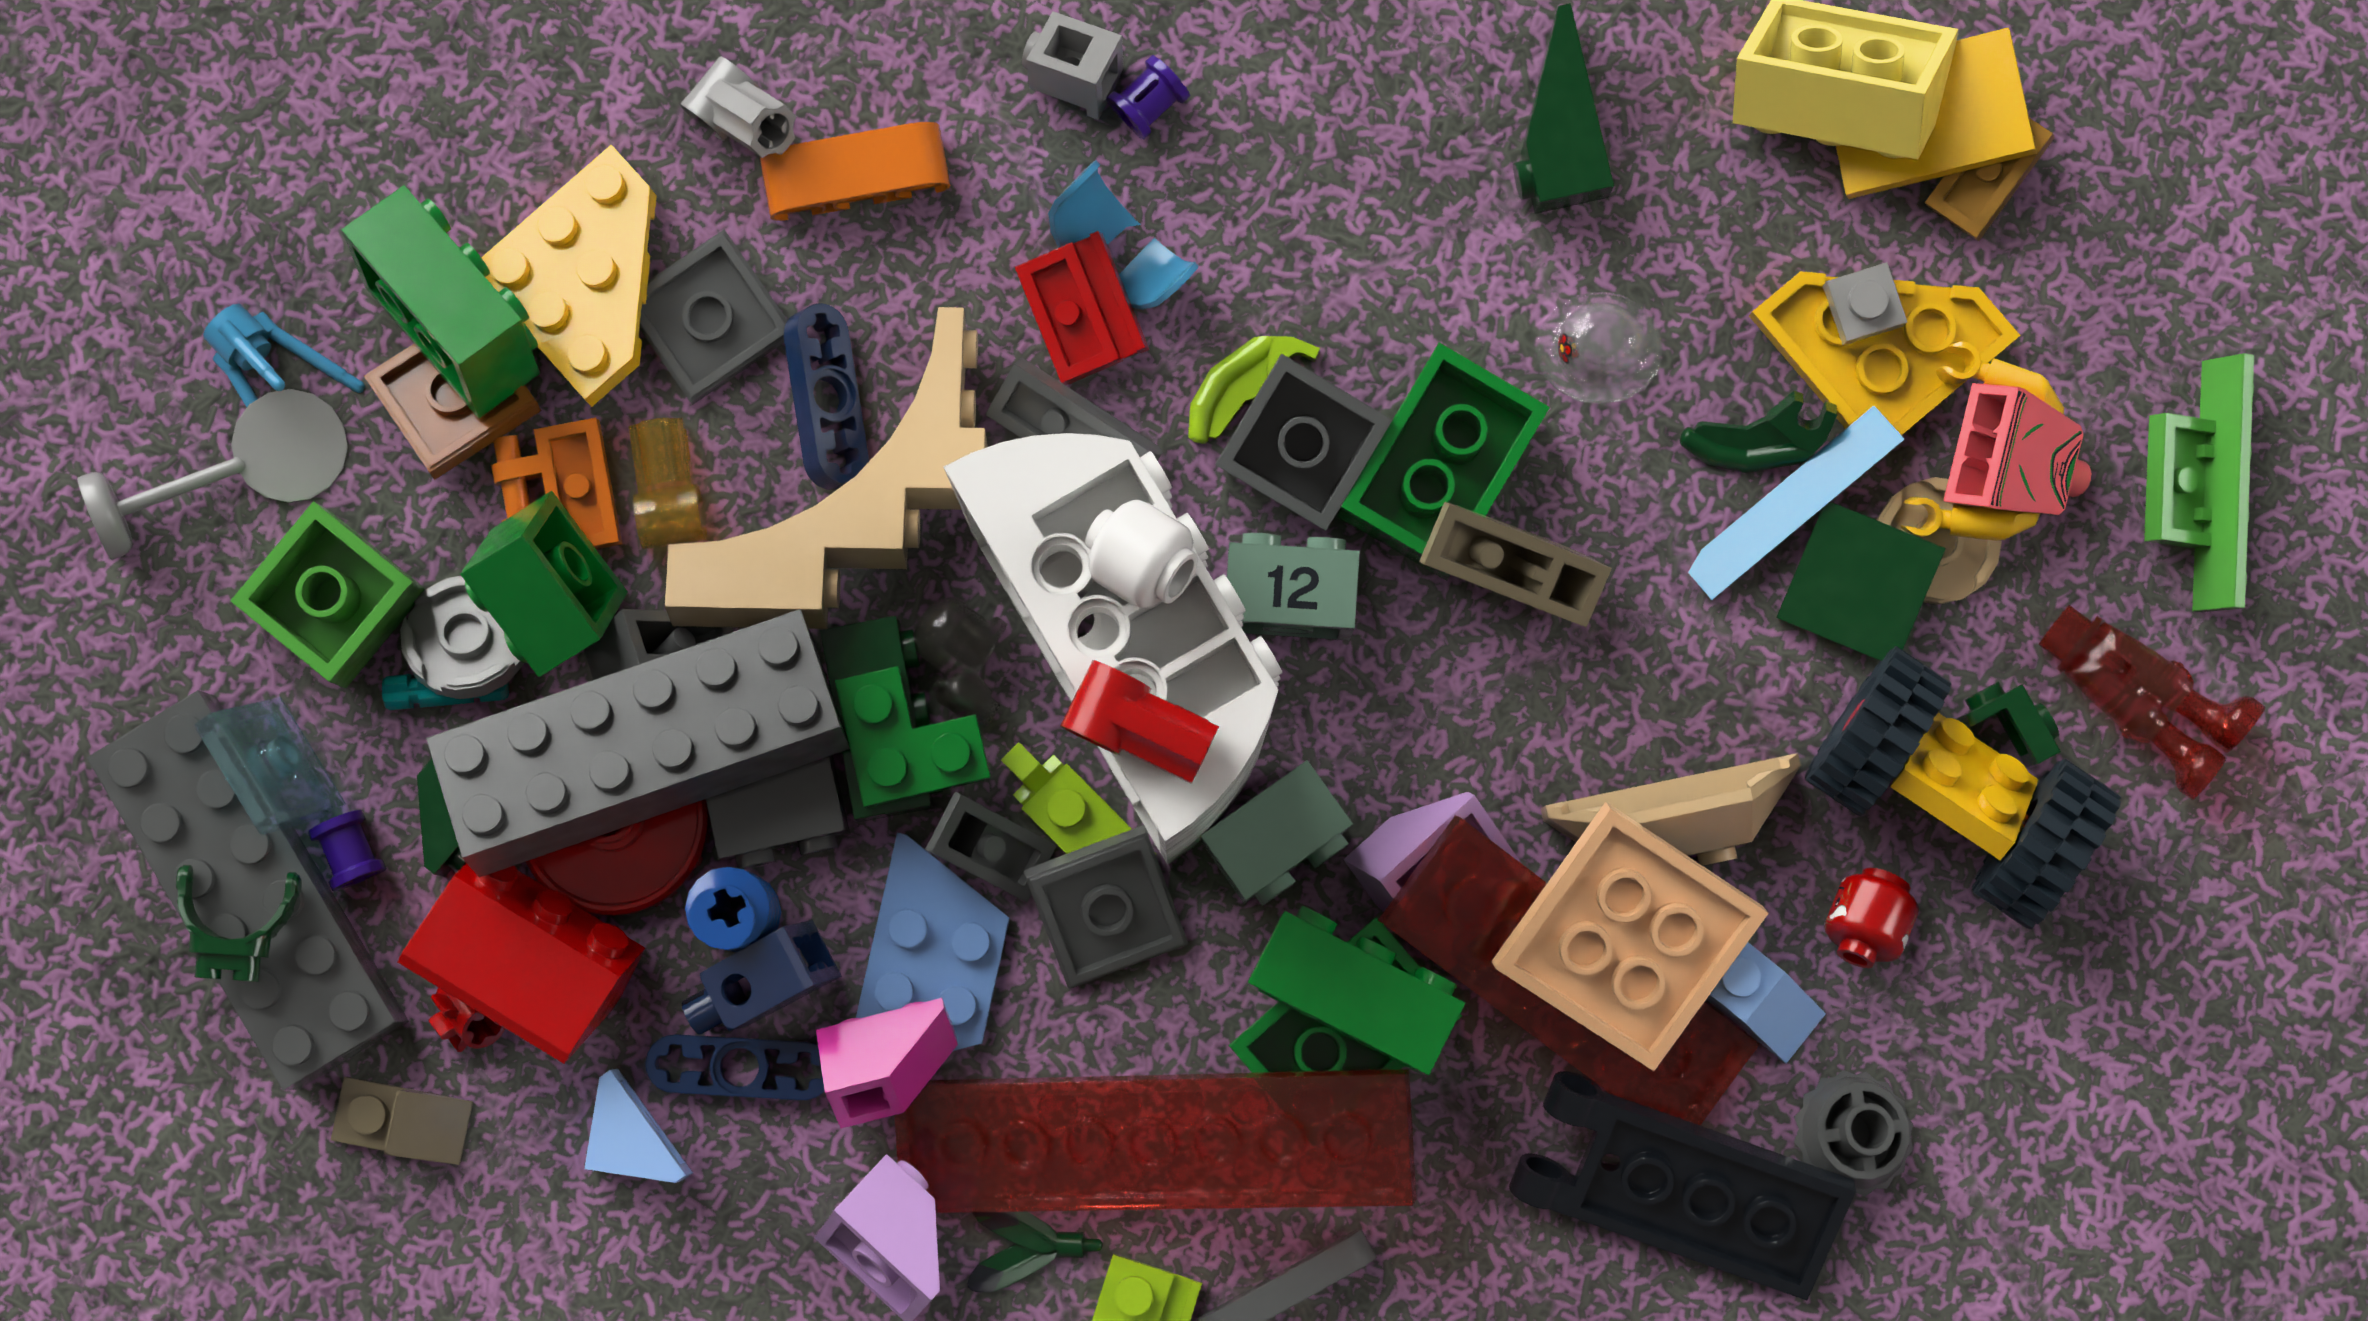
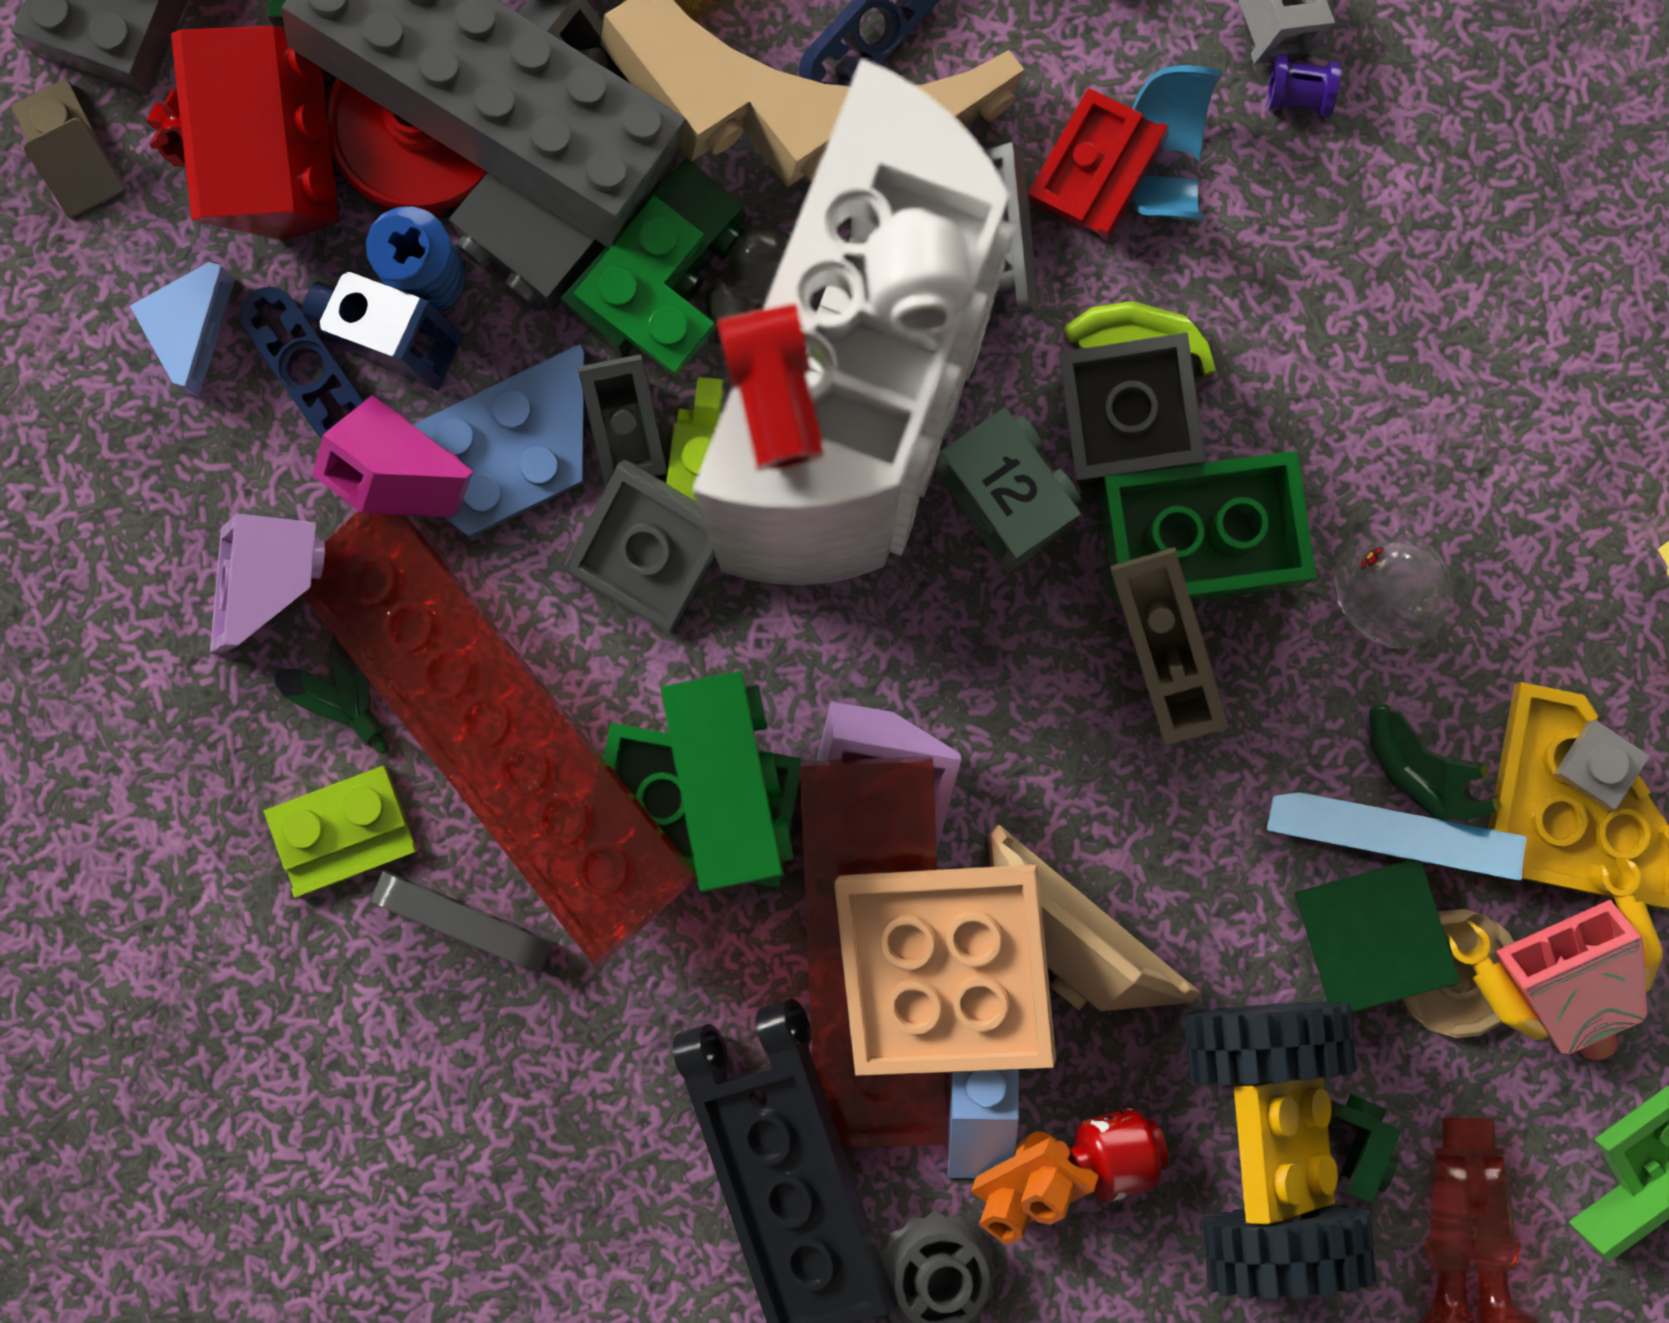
camera: 50 degrees right, 0 degrees up
sand green brick [1200,760,1353,906] -> none
dark green slope [1513,3,1614,214] -> none
none -> orange hips [971,1131,1098,1245]

